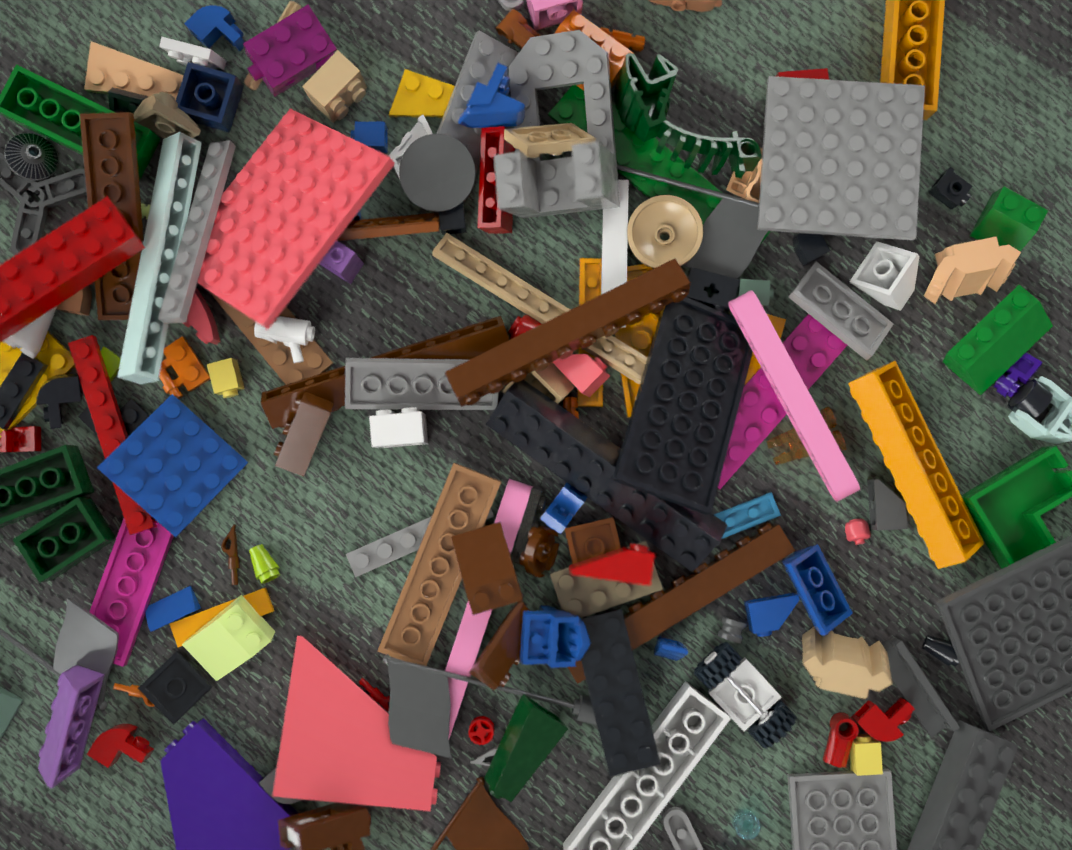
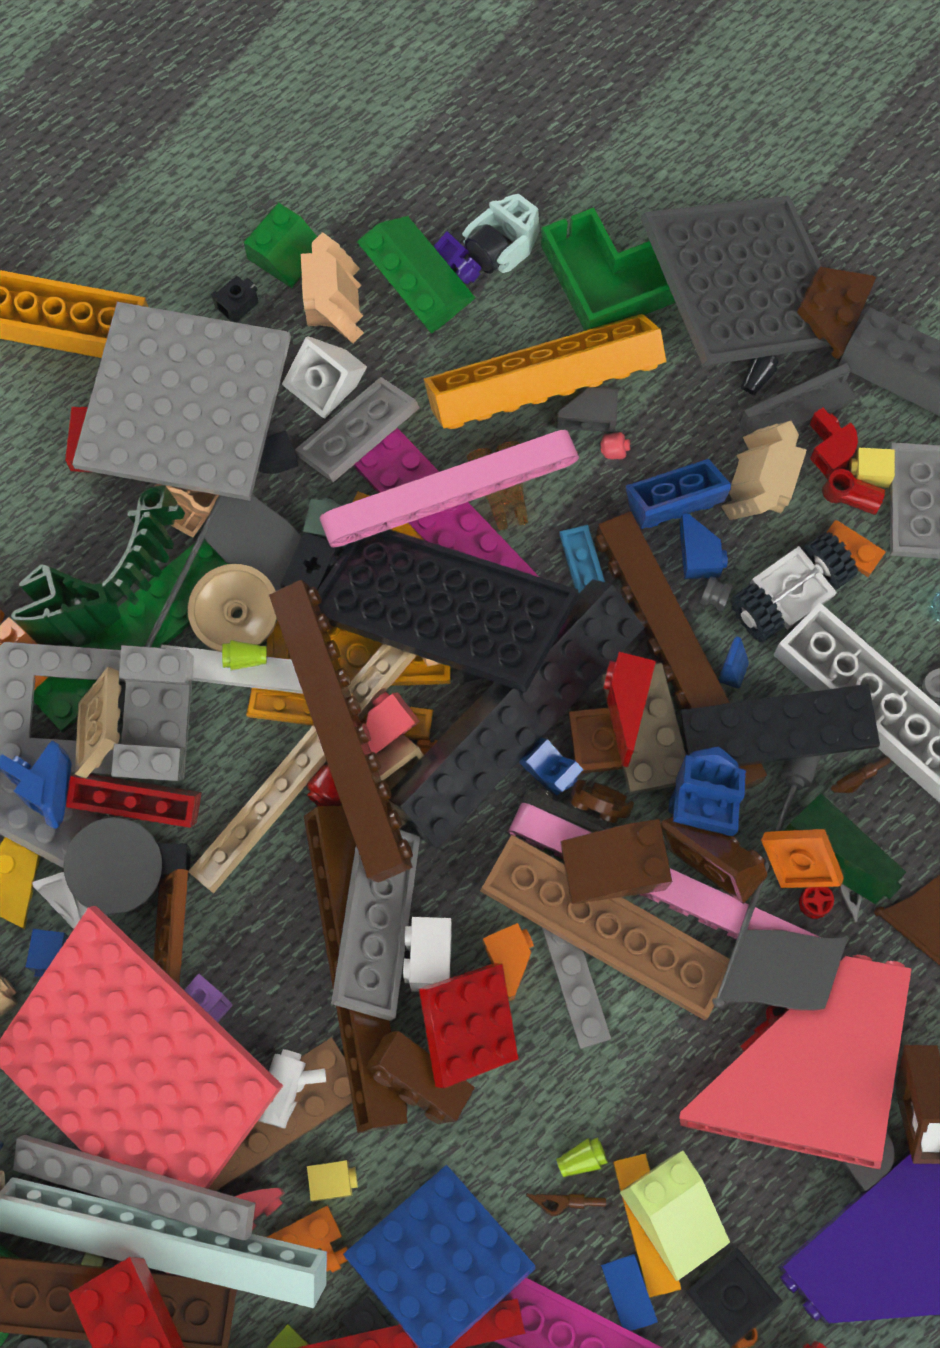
camera: 80 degrees left, 15 degrees down
none -> lime cone [222,640,267,671]
none -> red plate [419,963,518,1088]
none -> orange slope [482,923,534,1001]
none -> orange plate [761,829,844,888]
none -> reddish brown wing [797,267,876,360]
none -> orange plate [827,520,886,577]
none -> reddish brown hand [830,756,891,793]

